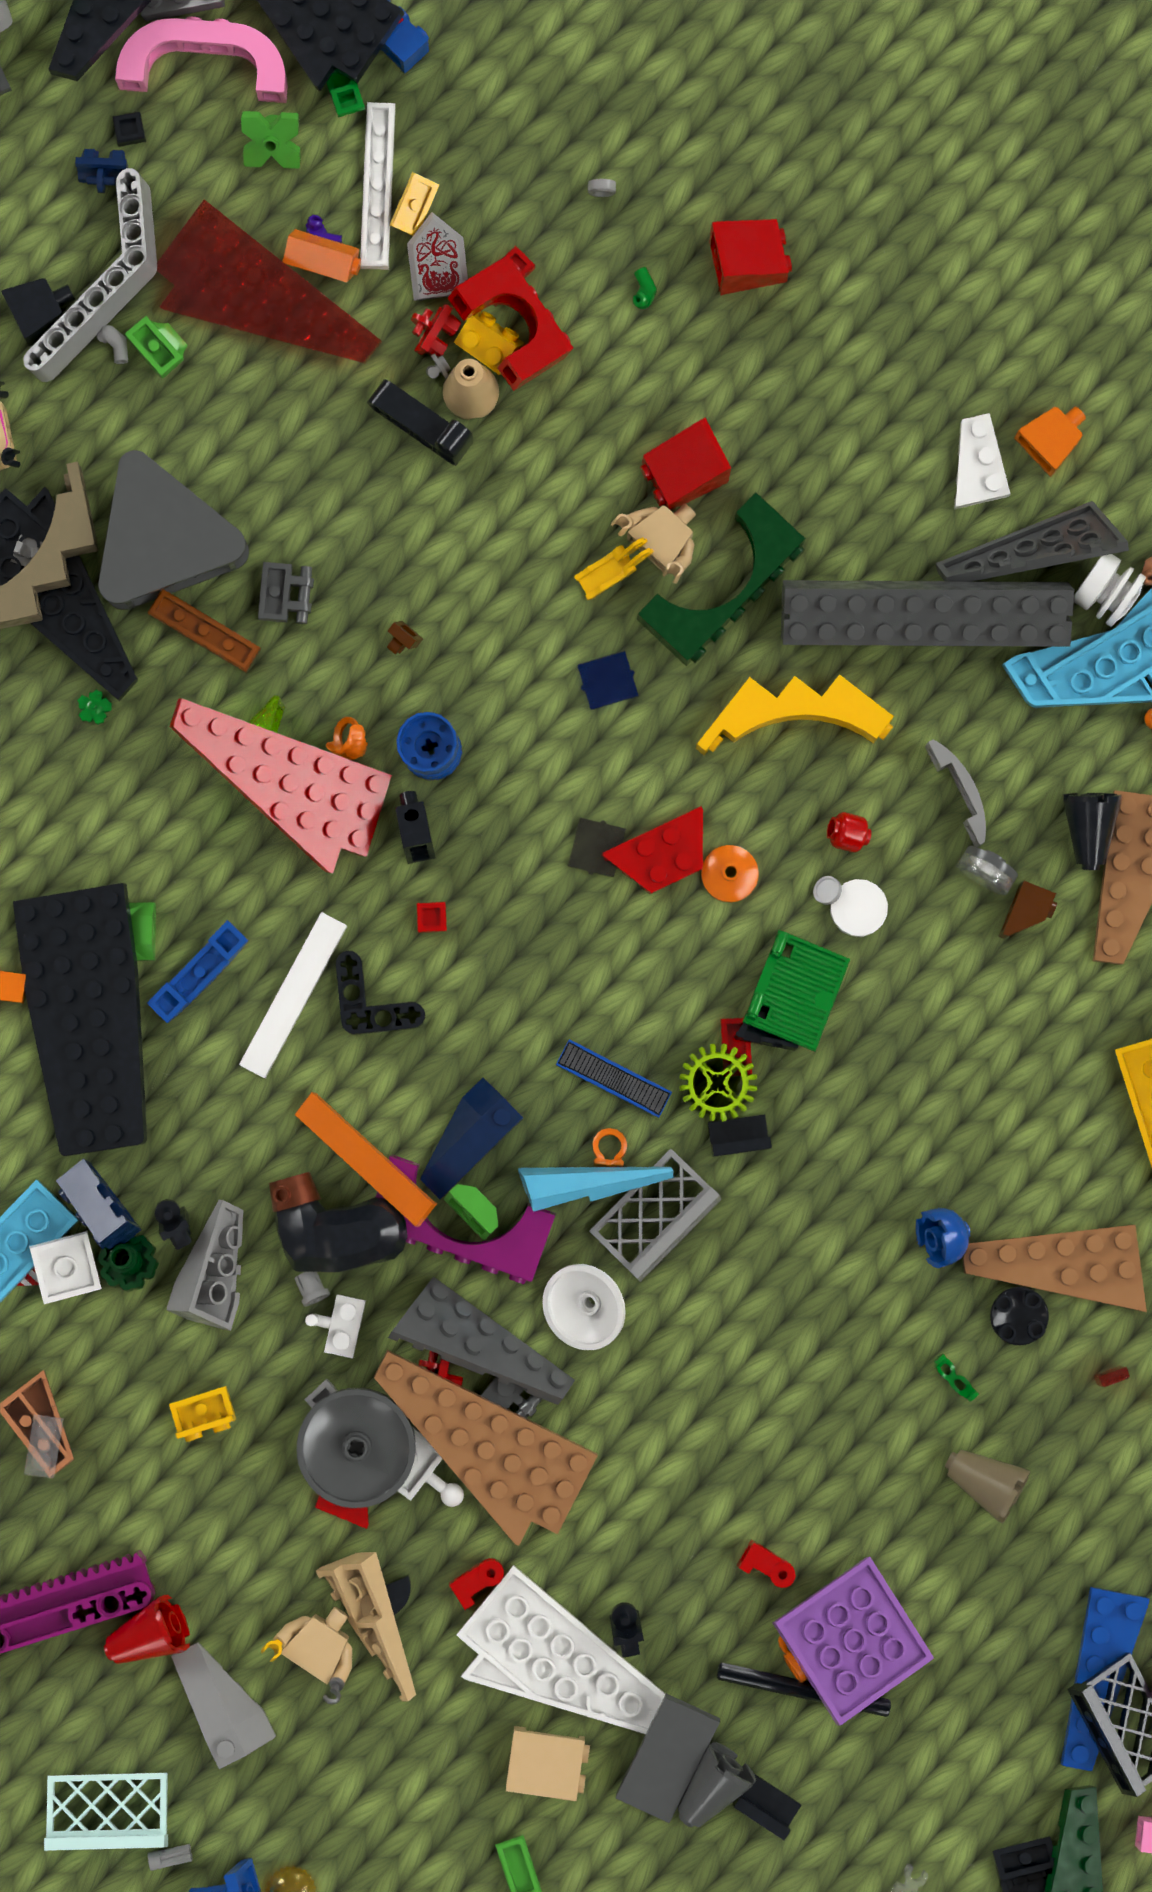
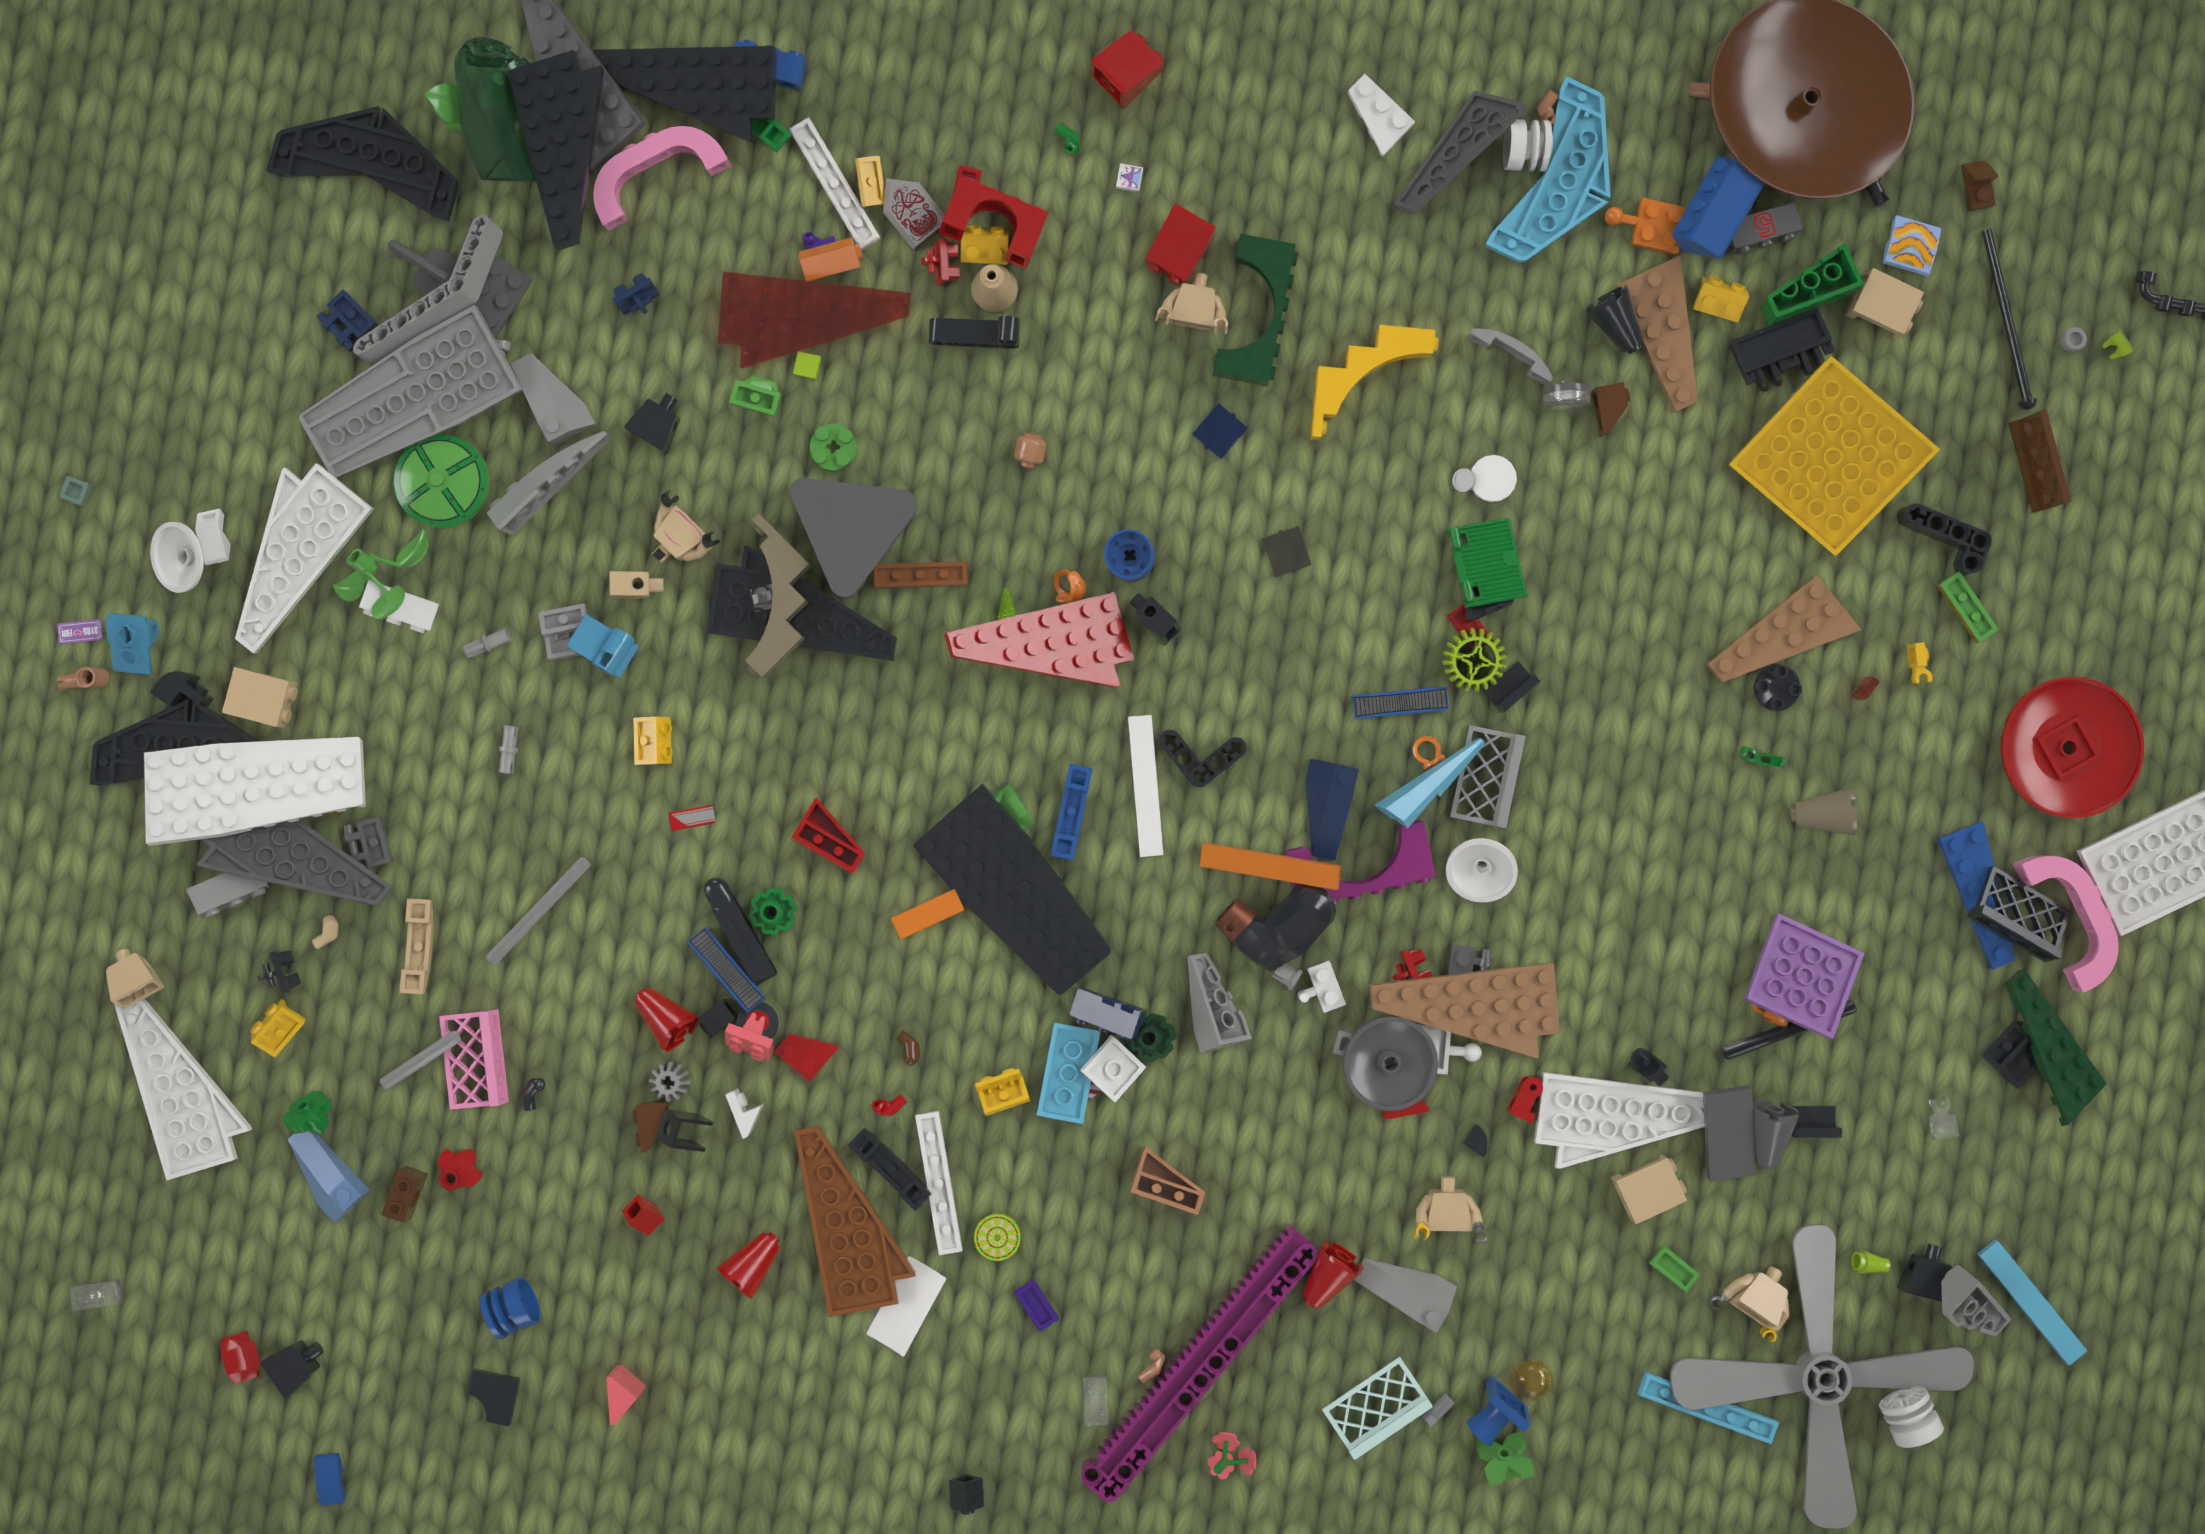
camera: 25 degrees left, 5 degrees up
light grey beam [23,168,157,382] -> none
clear plate [24,1414,64,1479] -> none
green plant [77,689,112,725] -> none
light grey arm [96,325,128,364] -> none
black tile [113,112,146,147] -> none
black hips [155,1199,192,1250] -> none
yellow bracket [169,1386,237,1442] -> none
bright green plant [241,111,301,169] -> none
dark grey plate [258,562,314,624] -> none
tan wedge [316,1552,416,1701] -> none
reddish brown tile [387,621,423,655] -> none
dark grey wing [388,1277,575,1405] -> none
red plate [417,902,447,933] -> none
light grey plate [426,354,451,379] -> none
bright green slope [443,1184,498,1241] -> none
yellow arm [574,537,654,600] -> none
light grey tile [588,179,616,197] -> none
red wing [601,806,703,894] -> none
orange dish [701,845,759,902] -> none
red leg [737,1539,796,1588] -> none
dark grey piece [781,580,1074,647] -> none
red head [827,812,872,853] -> none
blue cylinder [916,1208,970,1268] -> none
orange torso [1014,406,1086,477] -> none
none -> lime tile [793,351,822,380]
none -> bright green plate [810,424,858,472]
none -> nougat head [1014,432,1047,468]
none -> tile [1116,163,1143,193]

